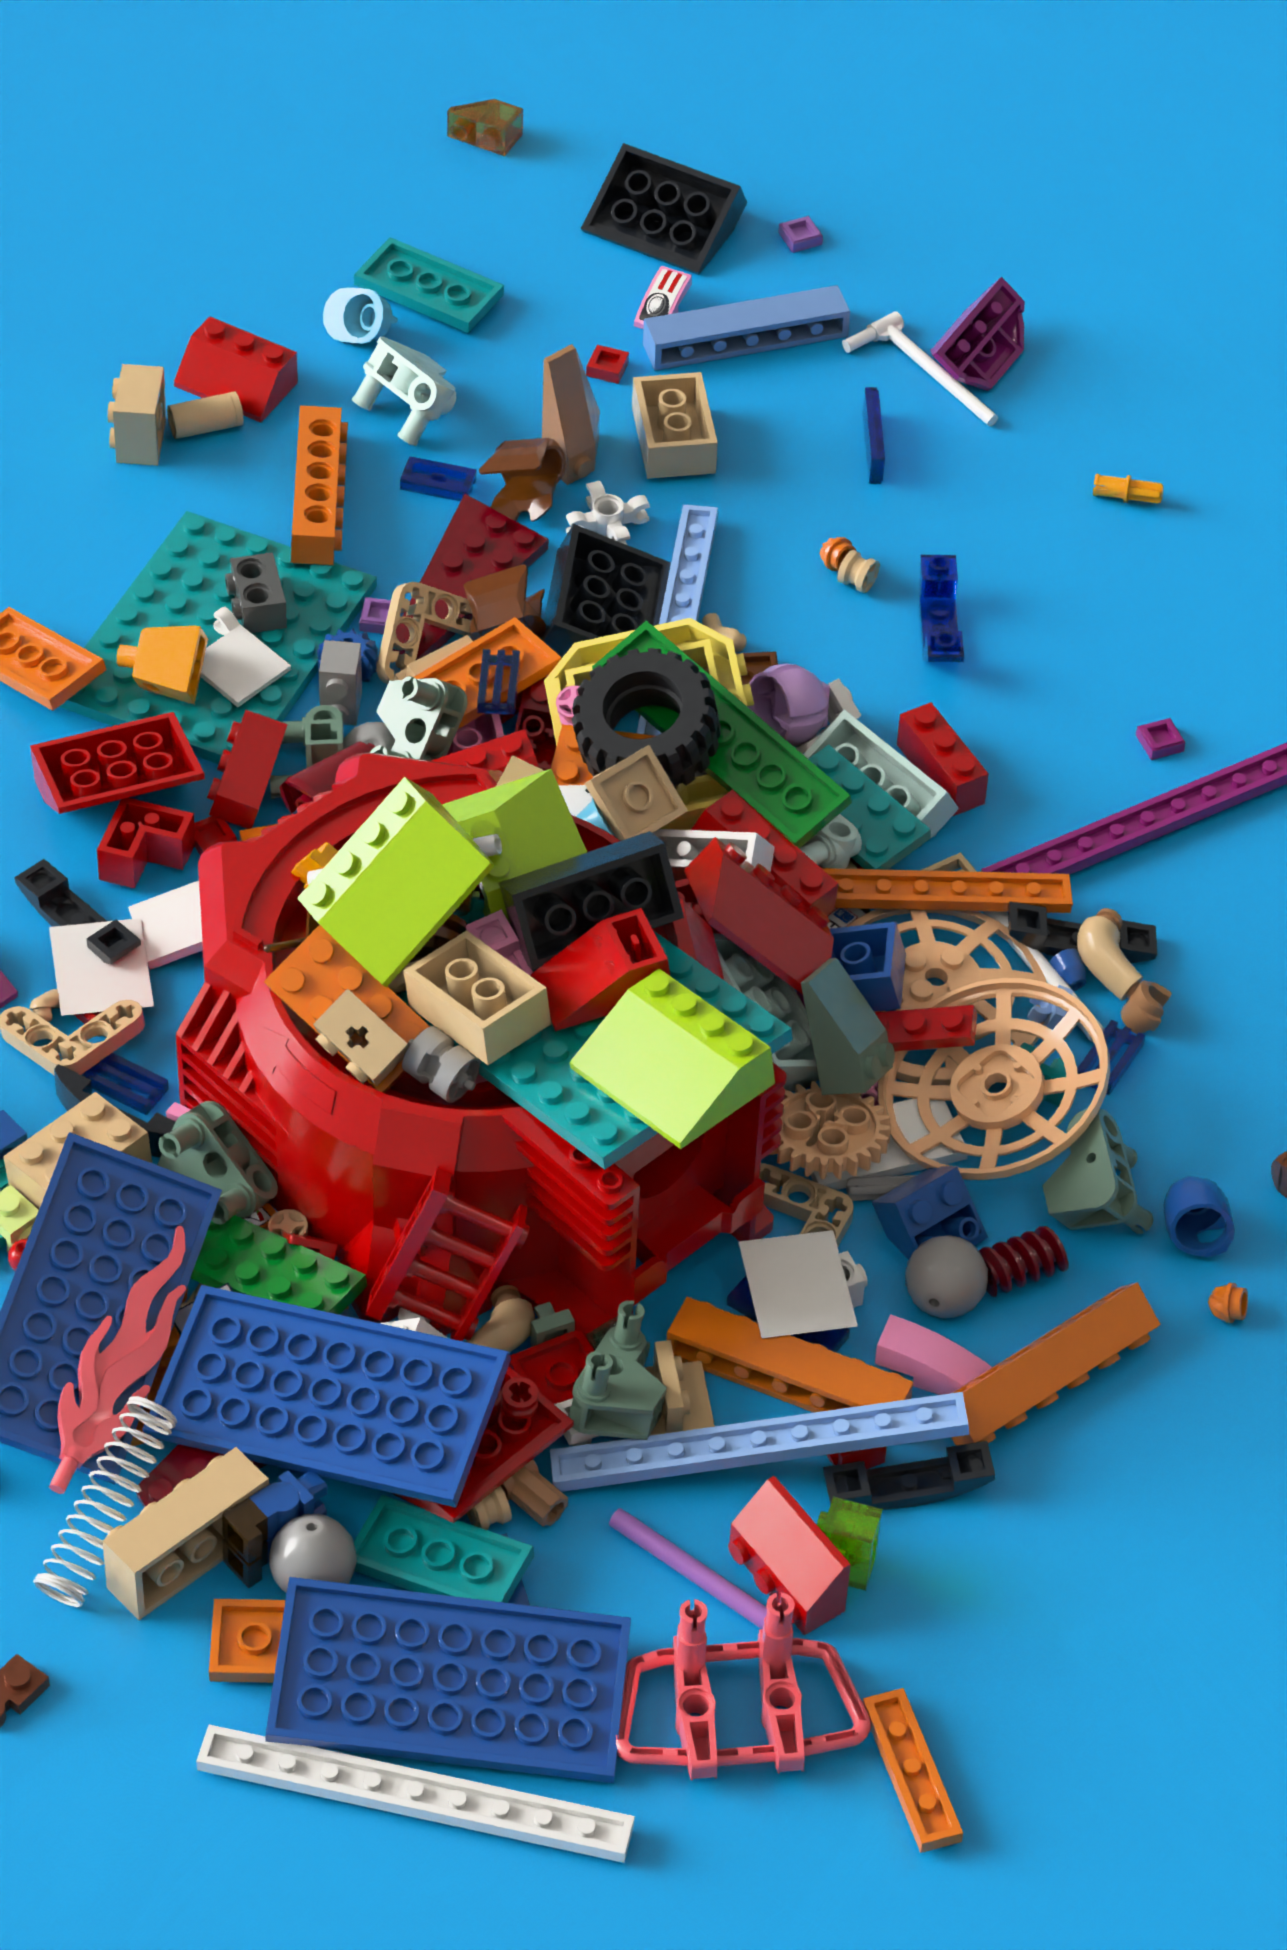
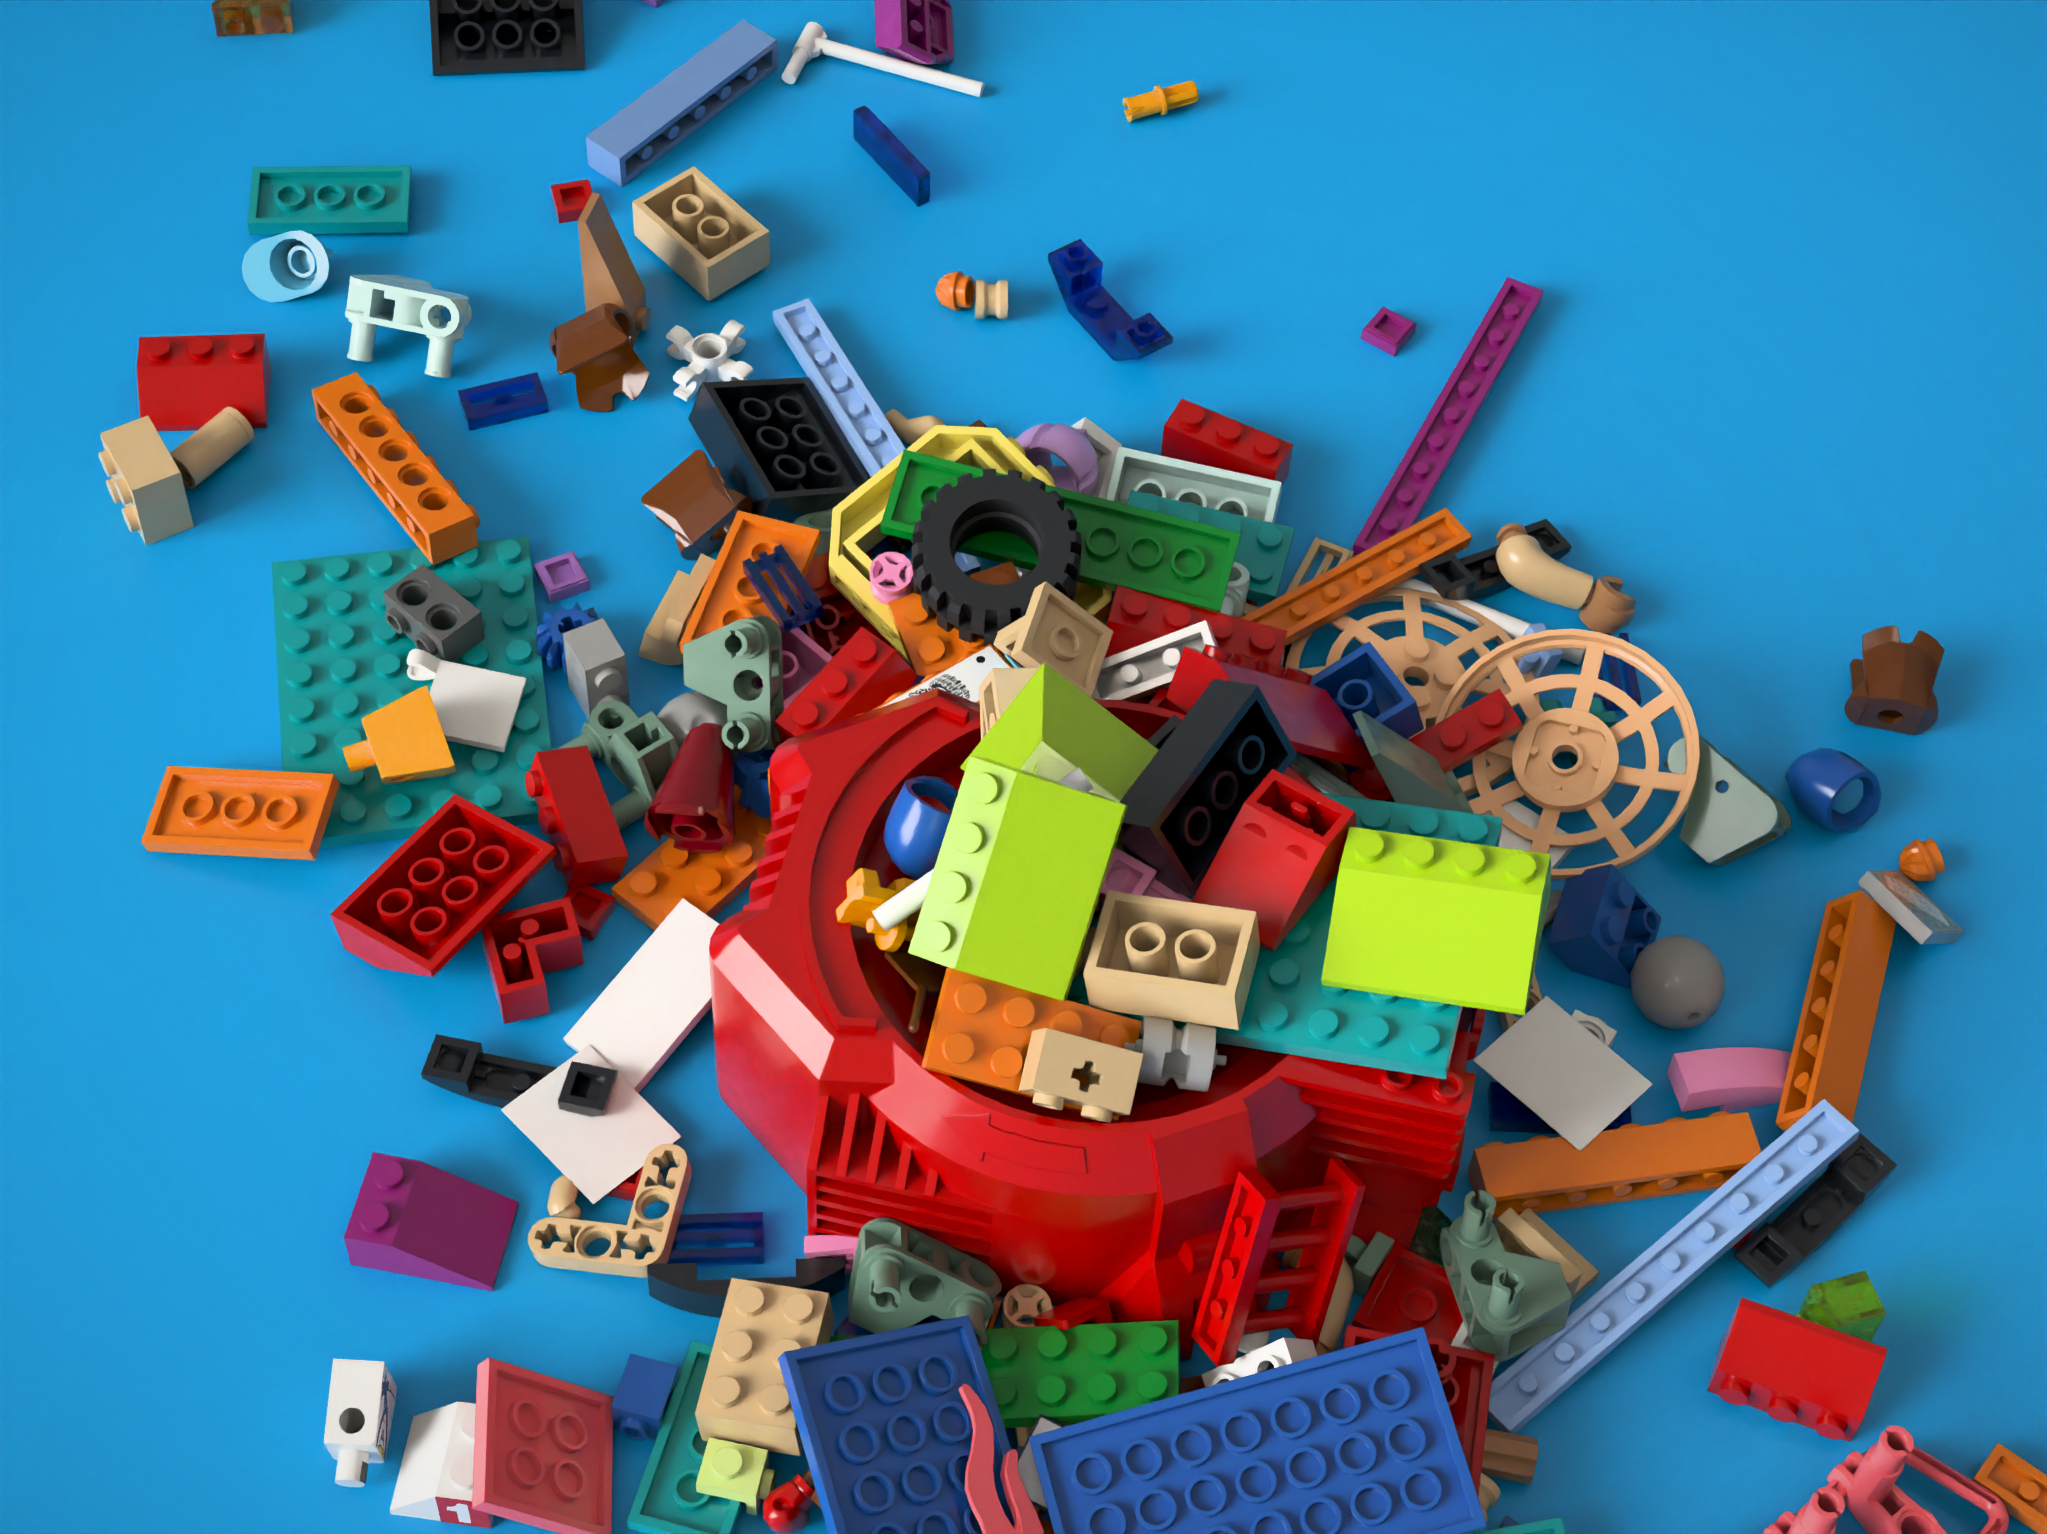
camera: 35 degrees left, 5 degrees up
tan beam [376,582,472,685] -> none
dark red wing [392,494,549,660] -> none
medium lavender piece [609,1508,767,1629] -> none
slope [634,266,692,329] -> none
dark red piece [979,1226,1069,1297] -> none
blue hose [1050,948,1086,991] -> none
none -> light grey tile [1858,870,1964,944]

